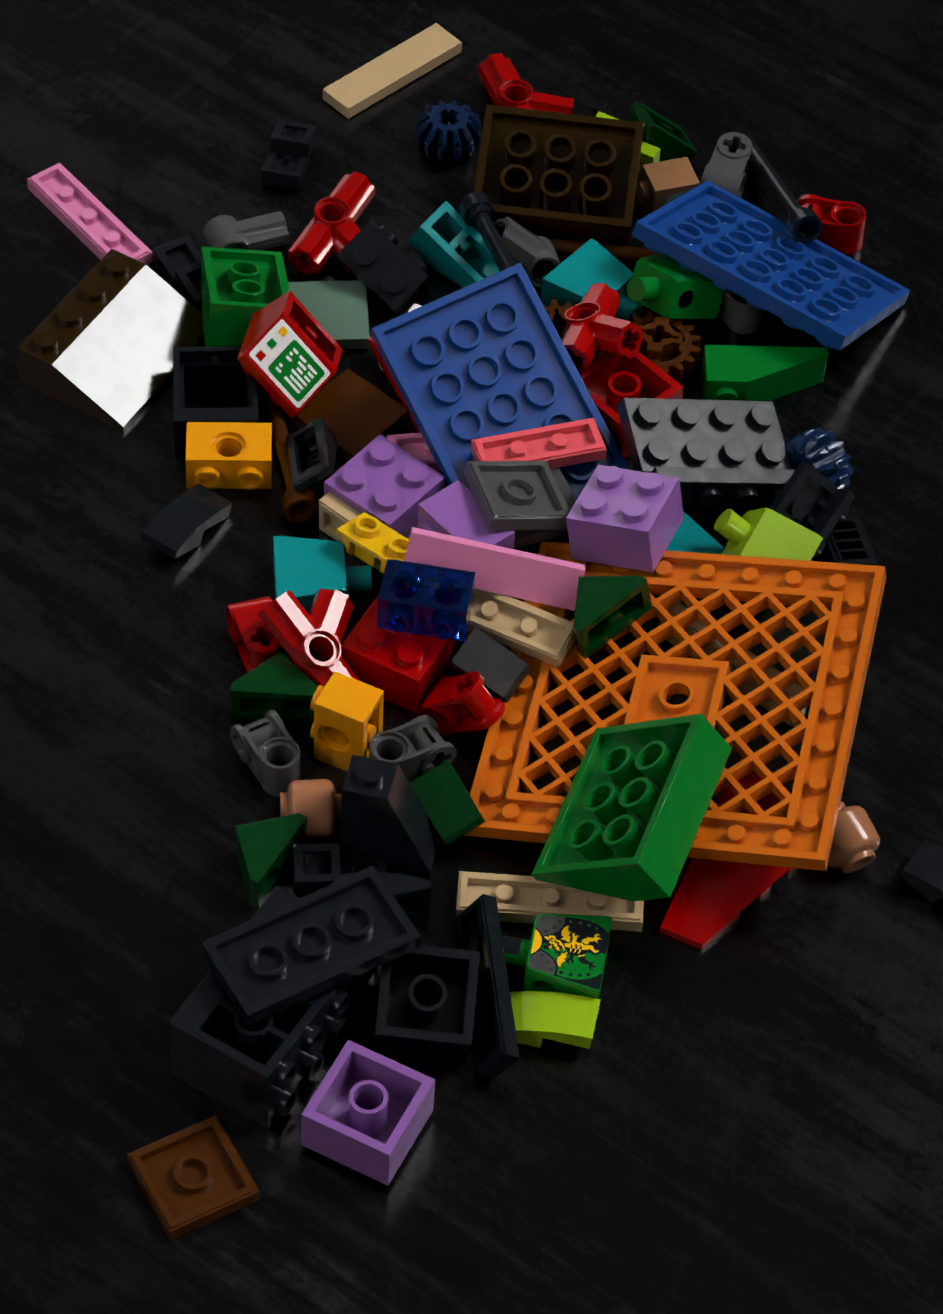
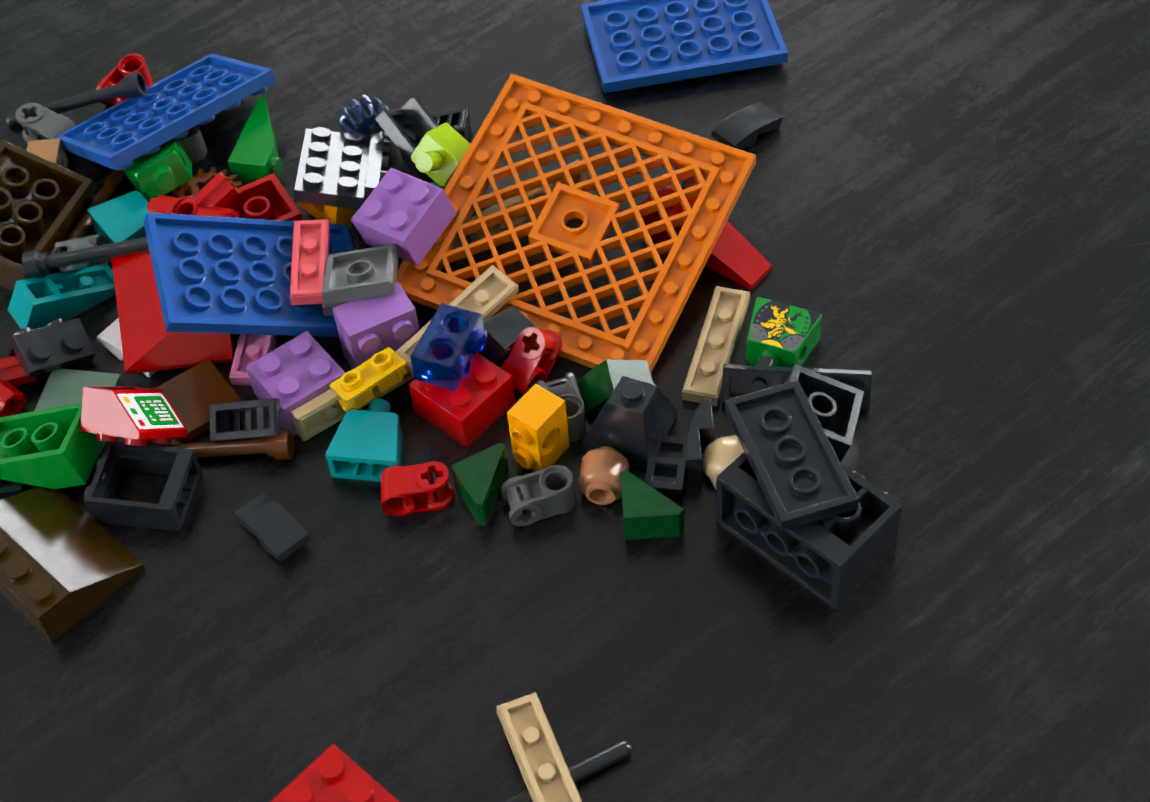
camera: 70 degrees left, 0 degrees up
reddish brown tile [127,1115,260,1241] -> none
light orange brick [186,422,272,490] -> none
red piece [257,588,361,686] -> none
medium lavender brick [301,1040,435,1186] -> none
bright pink tile [402,527,585,611] -> none
lime slope [510,991,601,1049] -> none
green slope [532,714,732,901] -> none
dark green slope [573,576,653,659] -> none

